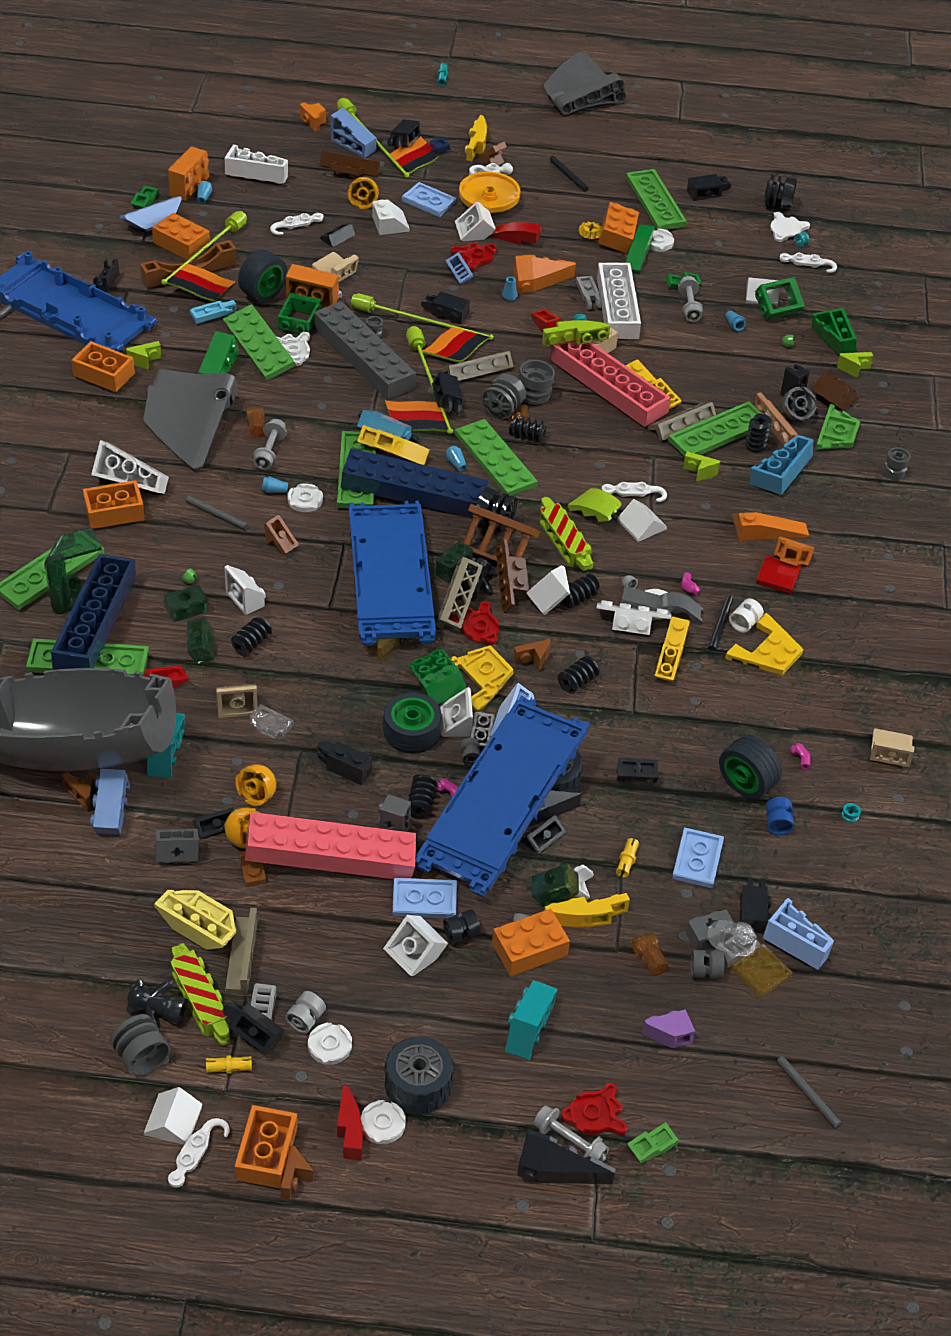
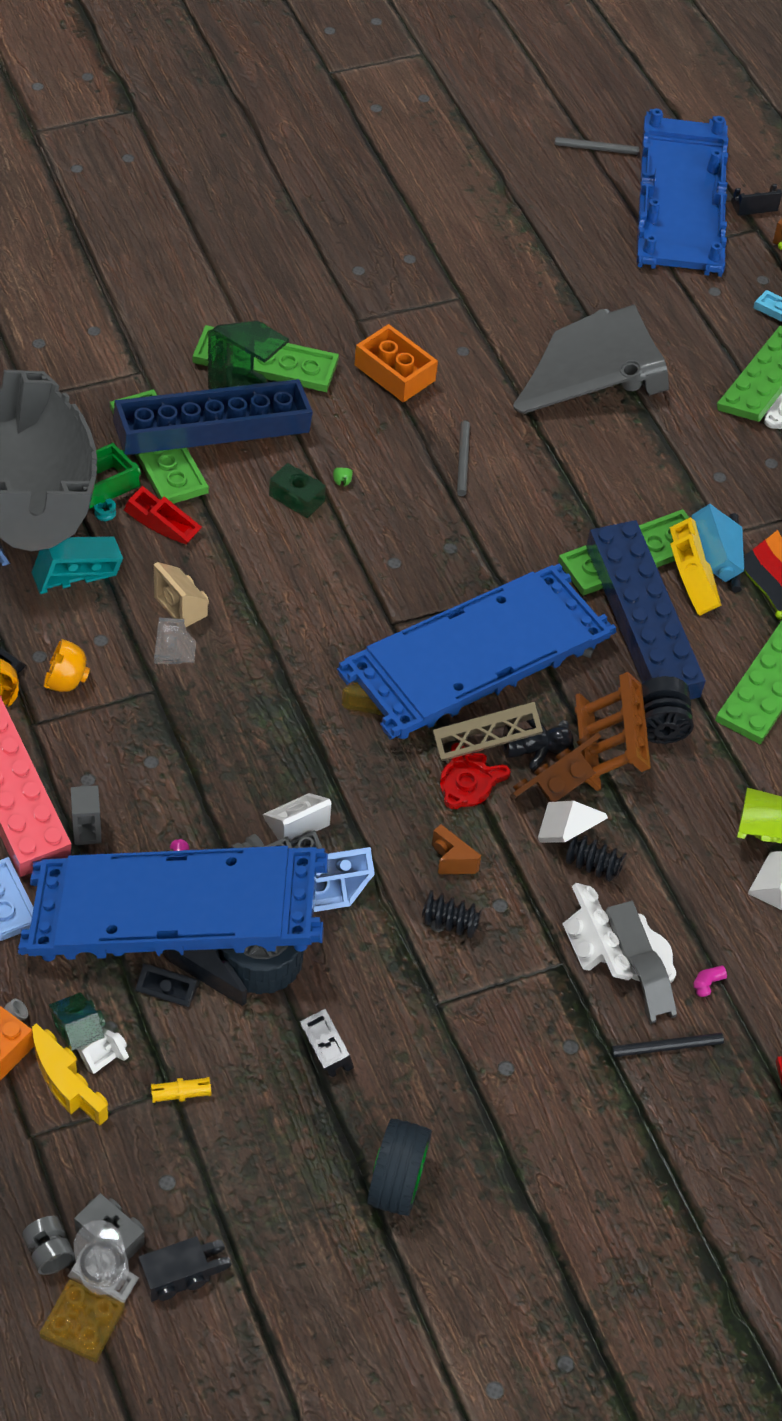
camera: 60 degrees right, 5 degrees up
orange brick [71,341,135,392] -> none
white wedge [91,440,169,494] -> none
lime slope [126,341,162,369] -> none
clear green brick [187,617,214,665] -> none
green wedge [198,331,239,374] -> none
white slope [224,565,266,615] -> none
black piece [231,616,272,657] -> none
clear orange piece [246,406,265,438] -> none
light grey piece [253,419,286,470] -> none
dark azure cone [262,476,288,493] -> none
dark orange slope [264,514,299,555] -> none
white tile [288,484,323,512] -> none
black hinge [318,740,372,786] -> none
black wheel [383,692,442,754] -> none
green slope [408,649,467,704] -> none
black piece [408,774,437,819] -> none
clear green brick [436,541,473,584] -> none
dark azure cone [445,446,467,472] -> none
yellow wing [451,645,514,712] -> none
lime hinge [540,497,593,571] -> none
light grey hinge [622,575,638,589] -> none
clear orange piece [632,932,669,975] -> none
yellow slope [654,617,690,682] -> none
light blue tile [672,827,724,889] -> none
yellow wing [725,613,804,675] -> none
white wheel [729,598,764,633] -> none
light blue wedge [763,898,834,970] -> none
blue wheel [766,797,794,835] -> none
dark pink arm [790,743,811,770] -> none
teal bush [841,803,861,823] -> none
tan bracket [870,729,914,767] -> none

